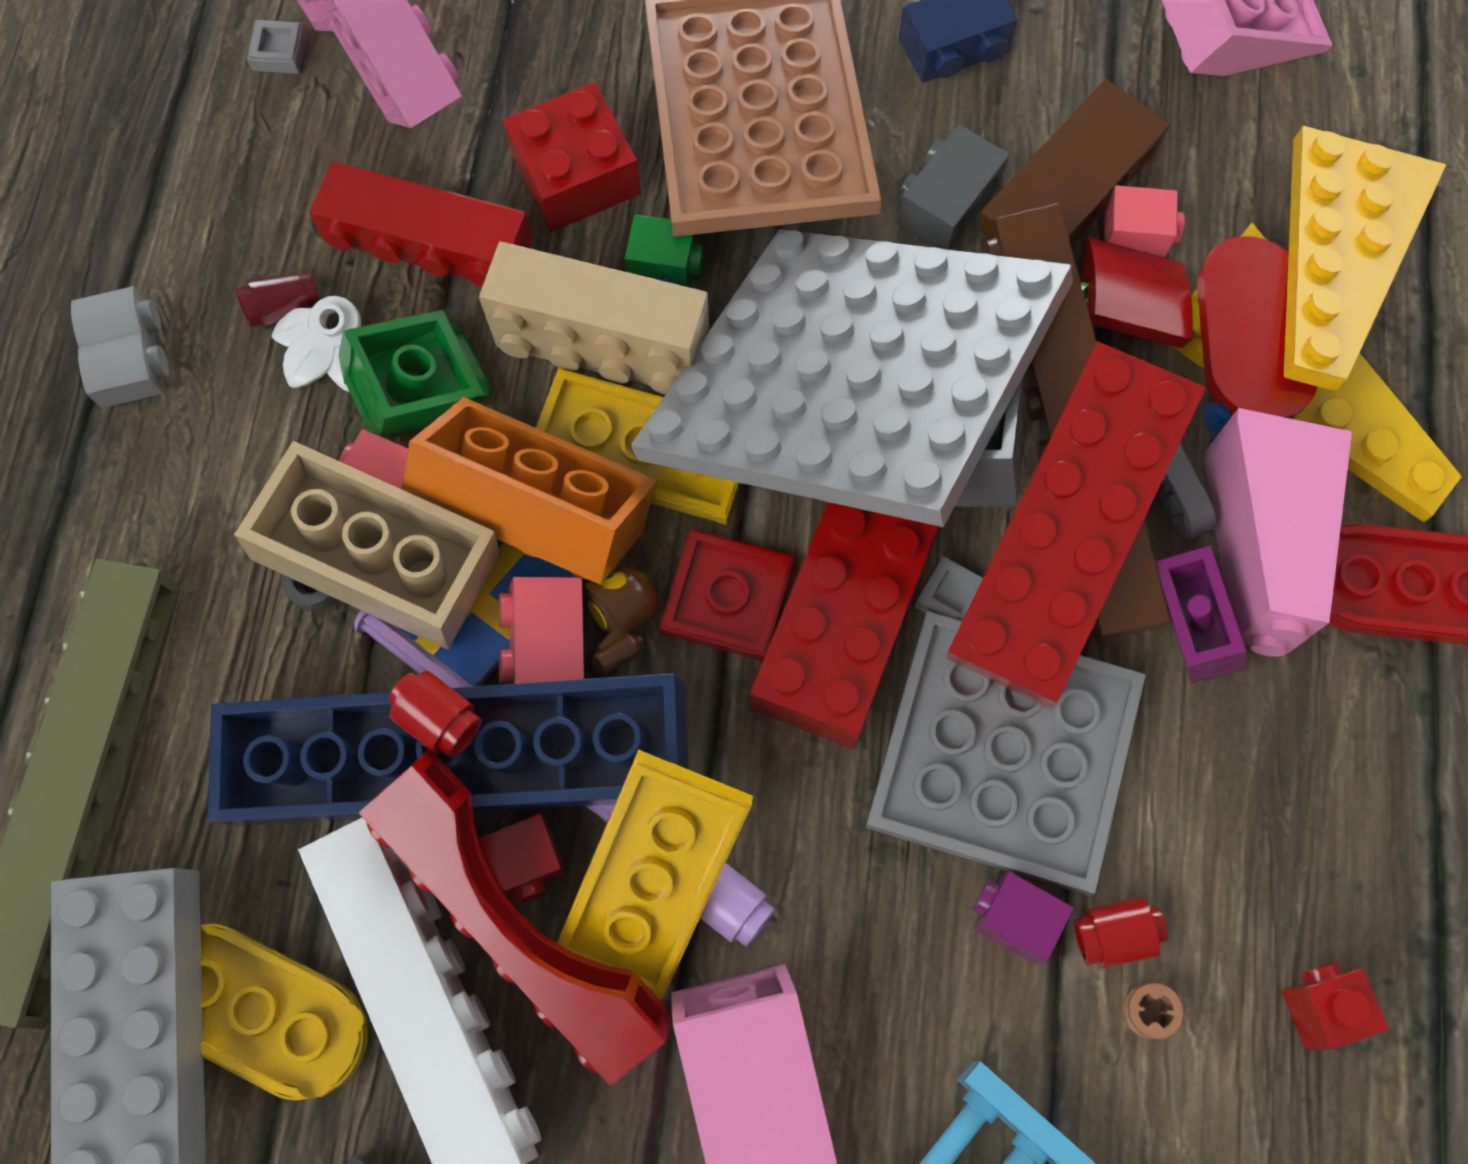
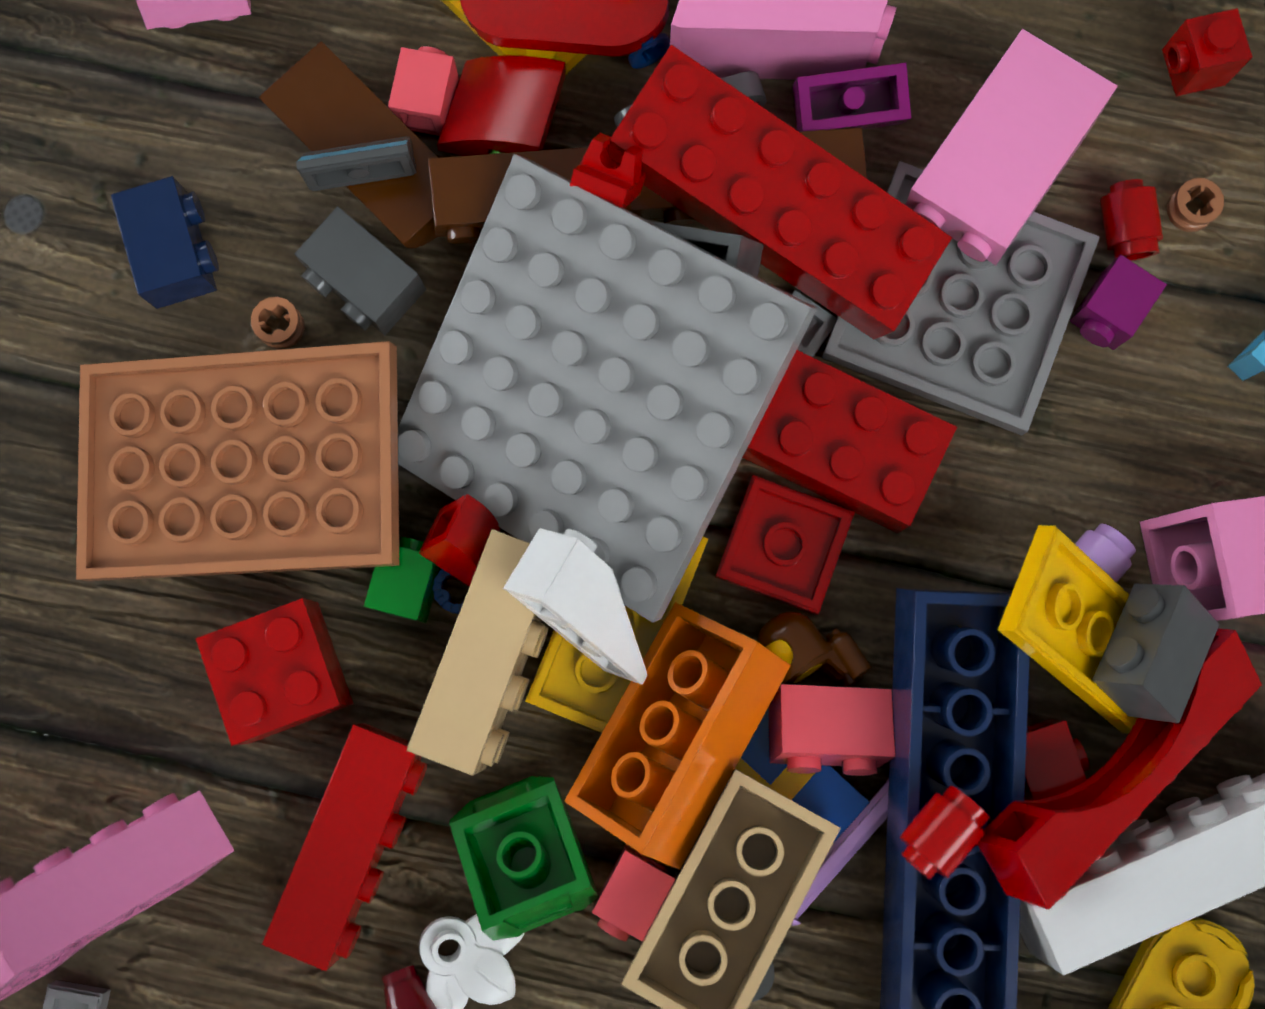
camera: 85 degrees left, 10 degrees up
none -> nougat bush [251,297,305,350]
none -> dark grey slope [296,136,417,191]
none -> red brick [419,494,501,587]
none -> white slope [504,528,648,685]
none -> red tile [569,133,646,209]
none -> bright pink slope [906,29,1118,265]
none -> dark grey brick [1092,584,1219,723]

